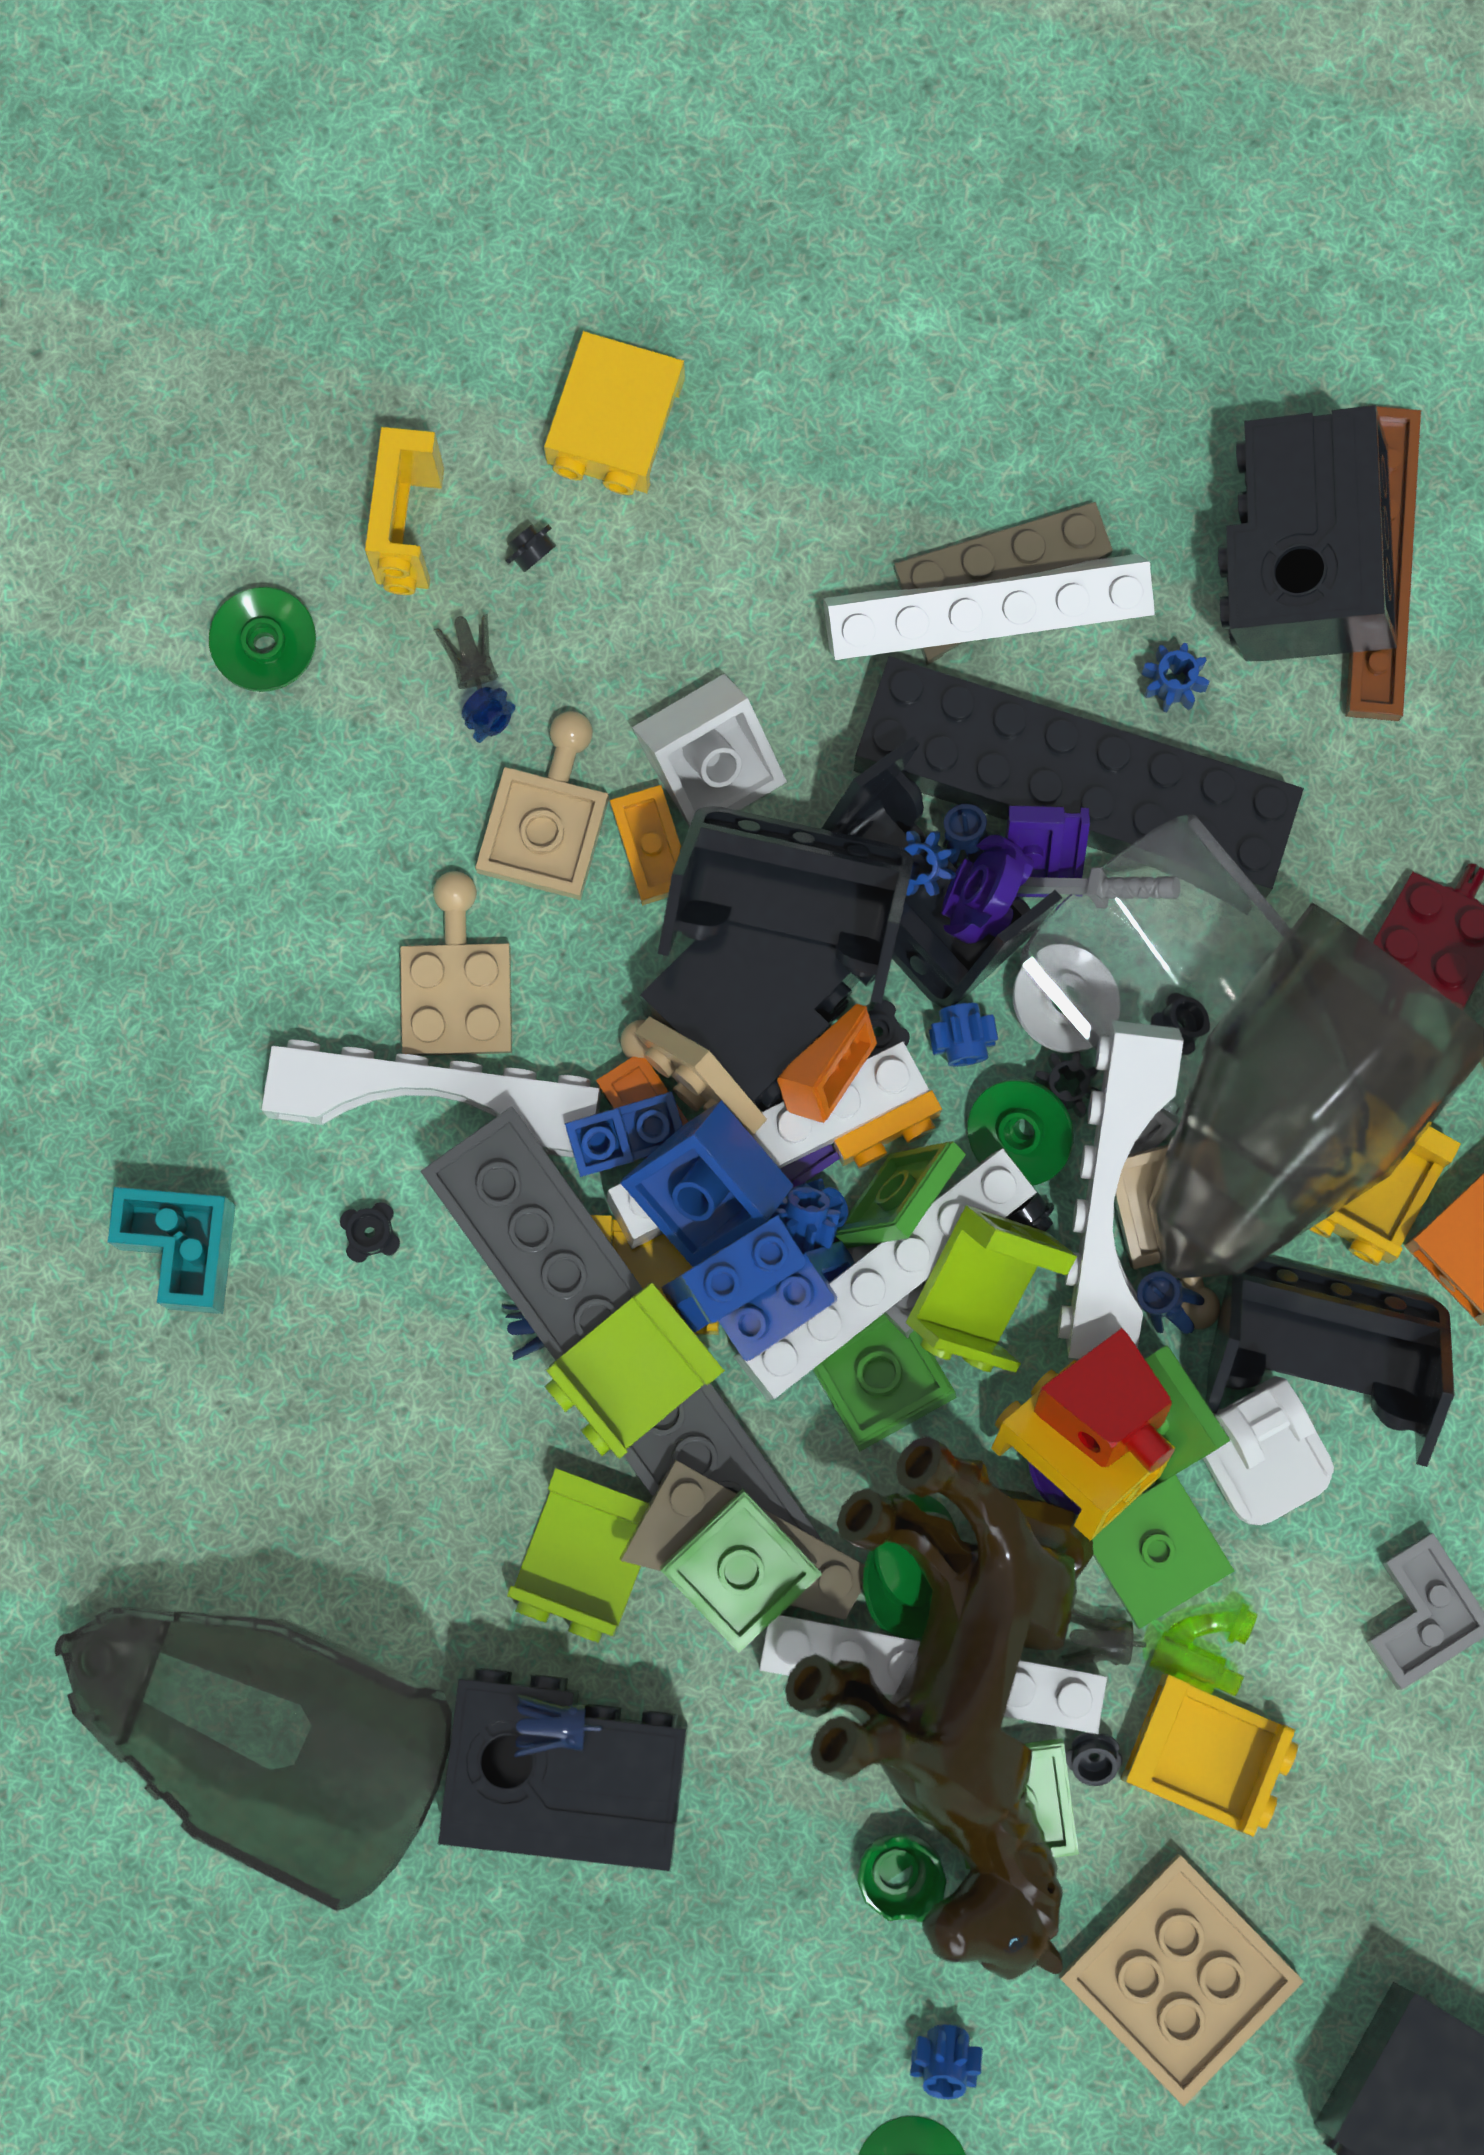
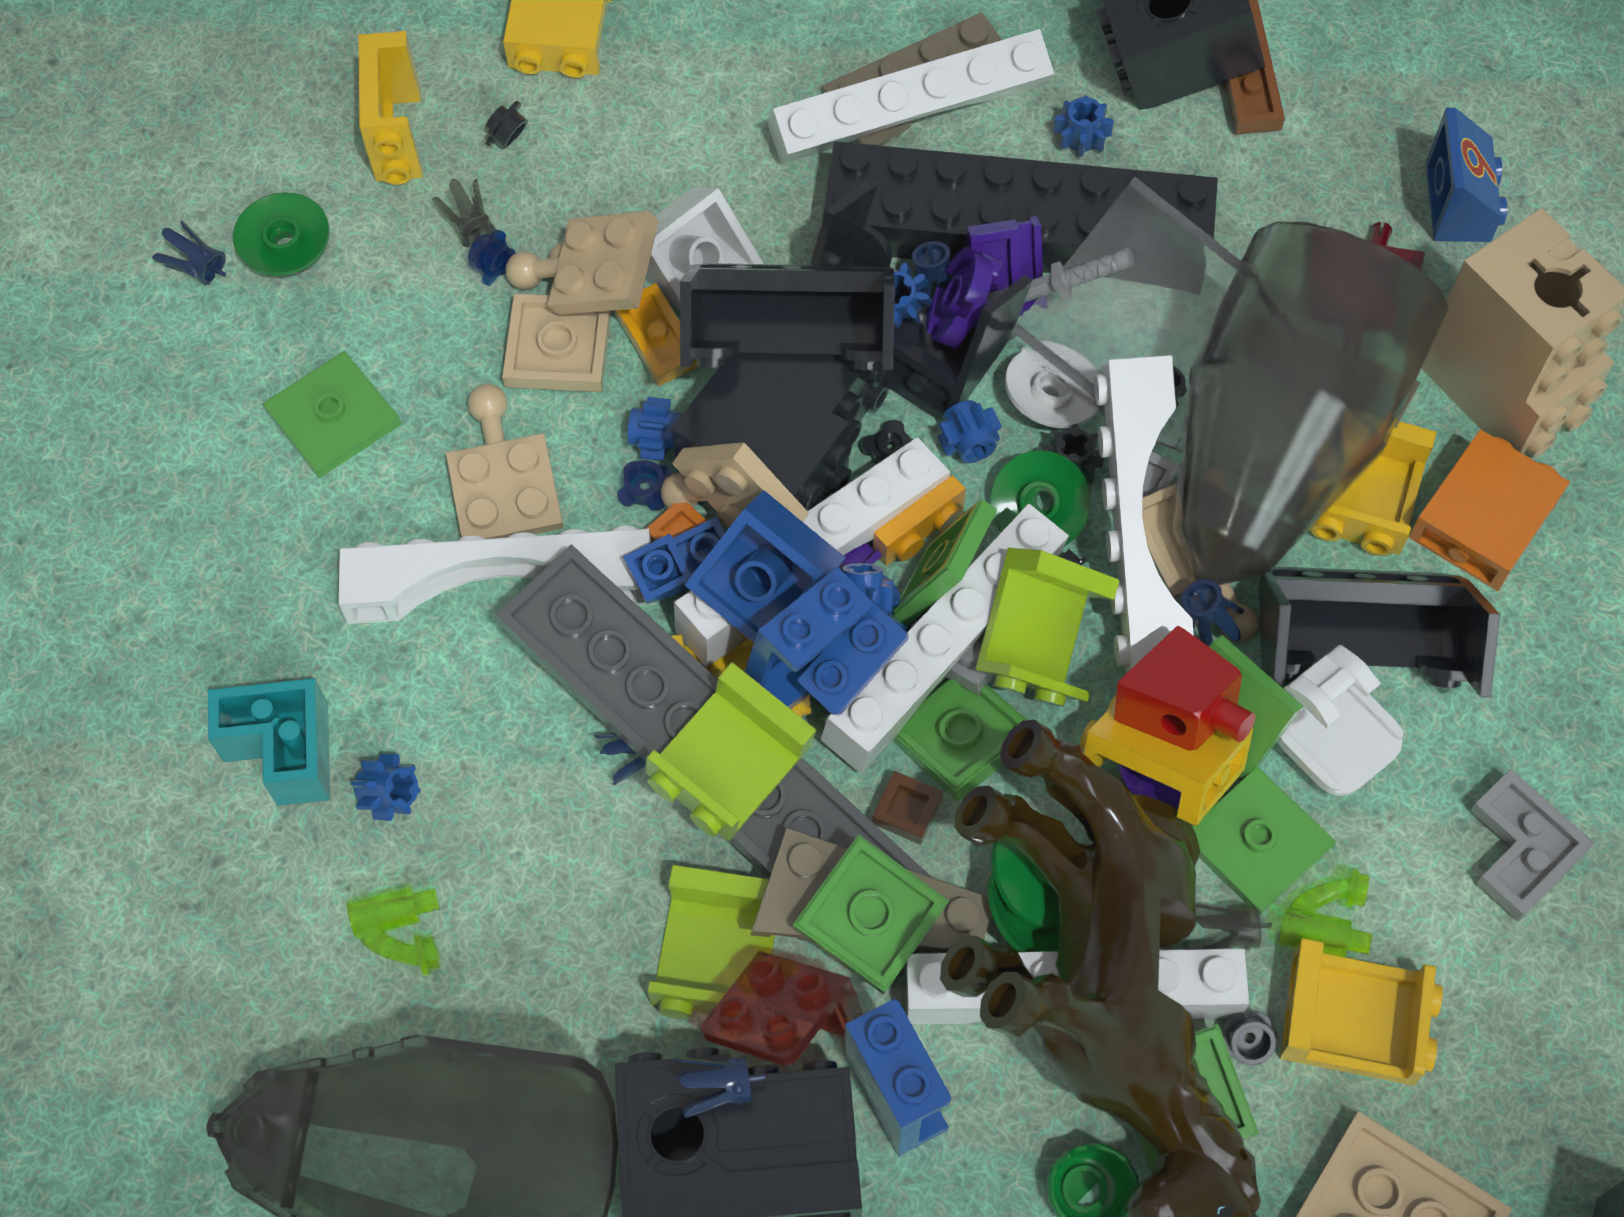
camera: 10 degrees left, 15 degrees down
black plate [340,1202,400,1263] -> none
orange slope [777,1004,877,1123] -> none
none -> dark blue piece [152,220,226,285]
none -> bright green plate [262,350,402,479]
none -> clear neon green plant [347,886,441,976]
none -> blue gear [351,754,421,821]
none -> tan plate [506,211,659,315]
none -> clear blue plate [617,460,672,511]
none -> blue gear [628,397,683,461]
none -> clear red bracket [701,951,864,1066]
none -> blue panel [845,999,951,1157]
none -> reddish brown plate [872,771,943,845]

